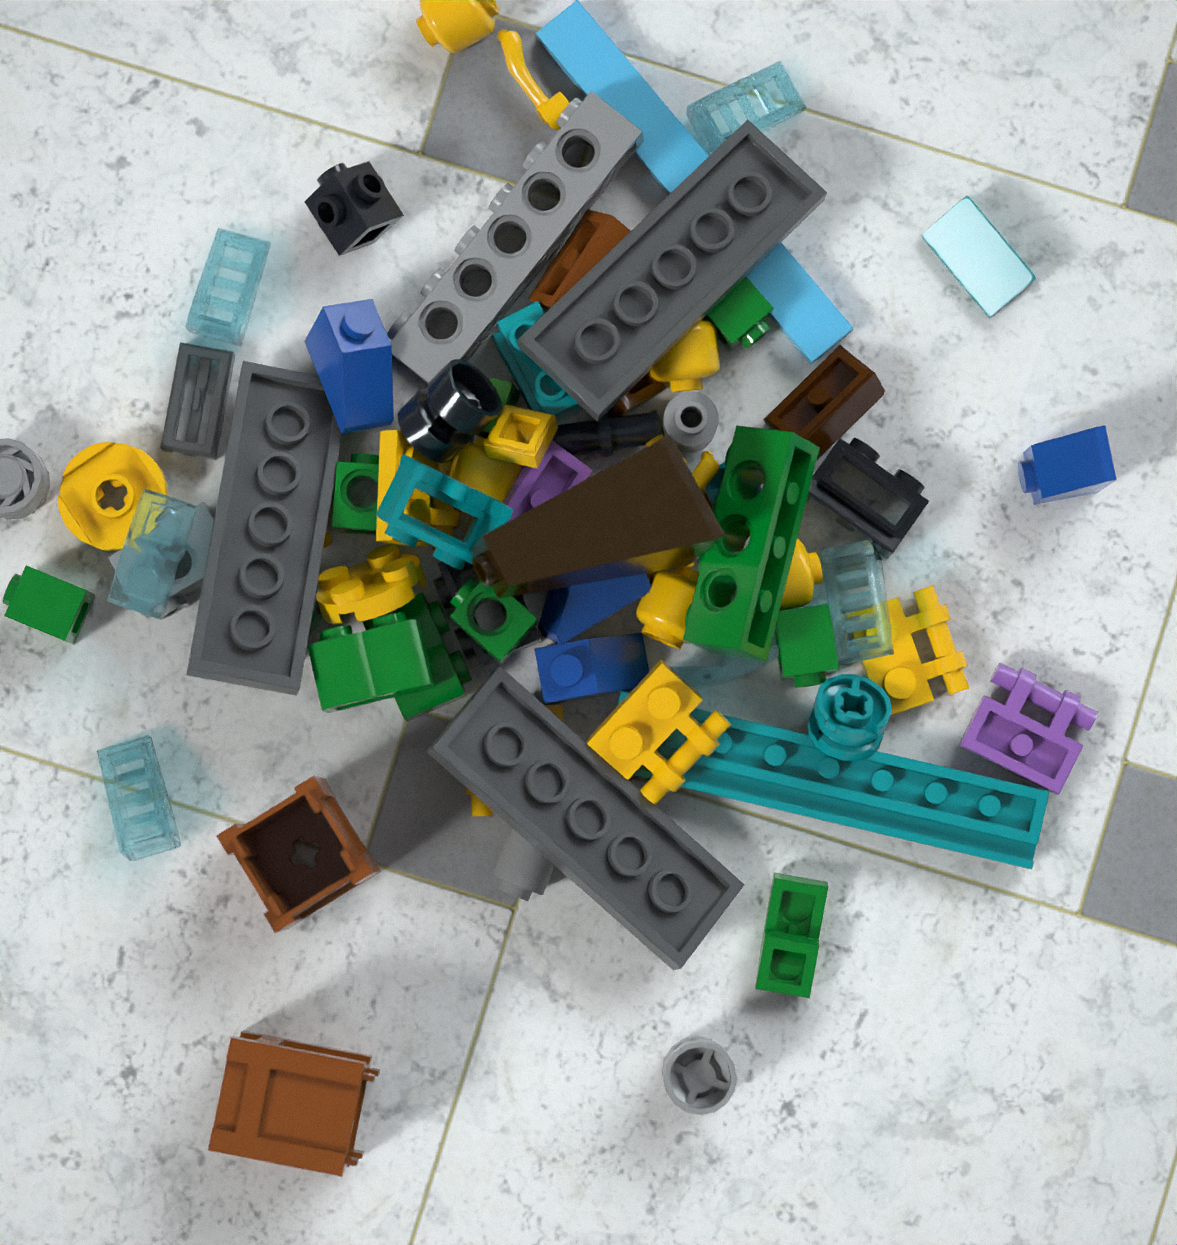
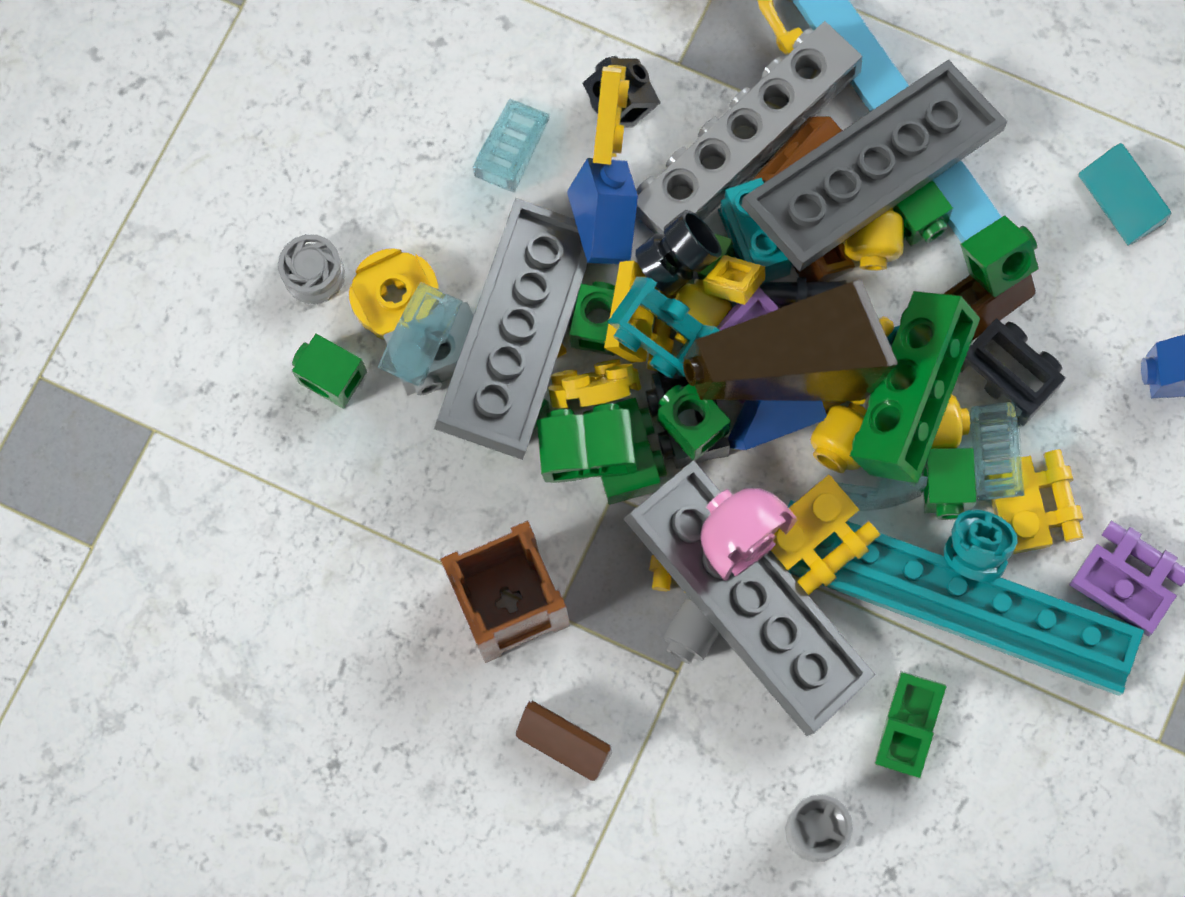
camera: 15 degrees right, 10 degrees down
clear light blue slope [97,735,181,861] -> none
dark grey tile [160,342,235,460] -> none
dark orange container [208,1030,380,1177] -> none
blue slope [534,633,649,705] -> none
light grey brick [662,391,719,453] -> none
clear light blue slope [686,61,806,156] -> none
none -> reddish brown slope [516,700,612,781]
none -> yellow plate [593,65,629,165]
none -> bright pink cylinder [701,488,797,580]
none -> green brick [960,215,1039,298]

